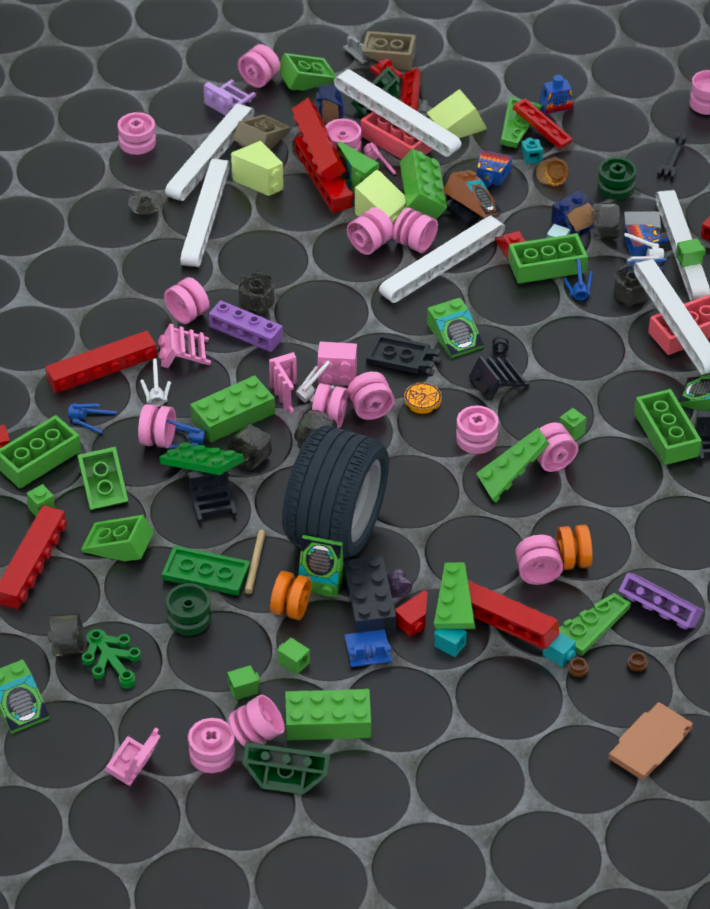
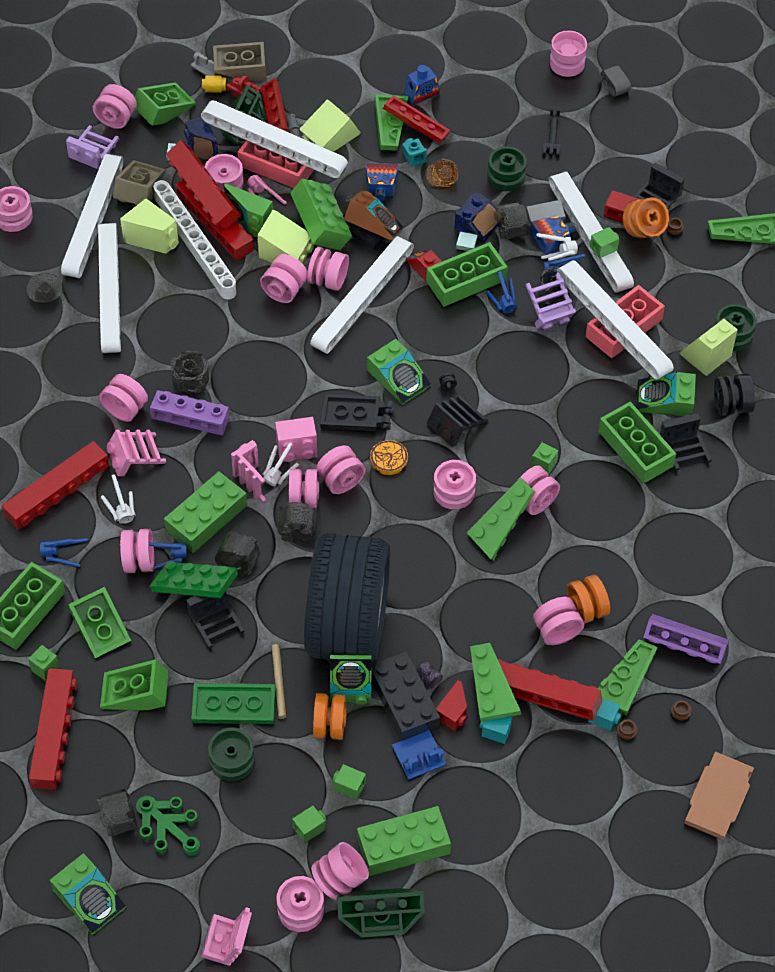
camera: 15 degrees left, 10 degrees up
none -> white beam [153,180,236,299]
none -> yellow brick [202,75,226,93]
none -> lavender plate [526,273,576,330]

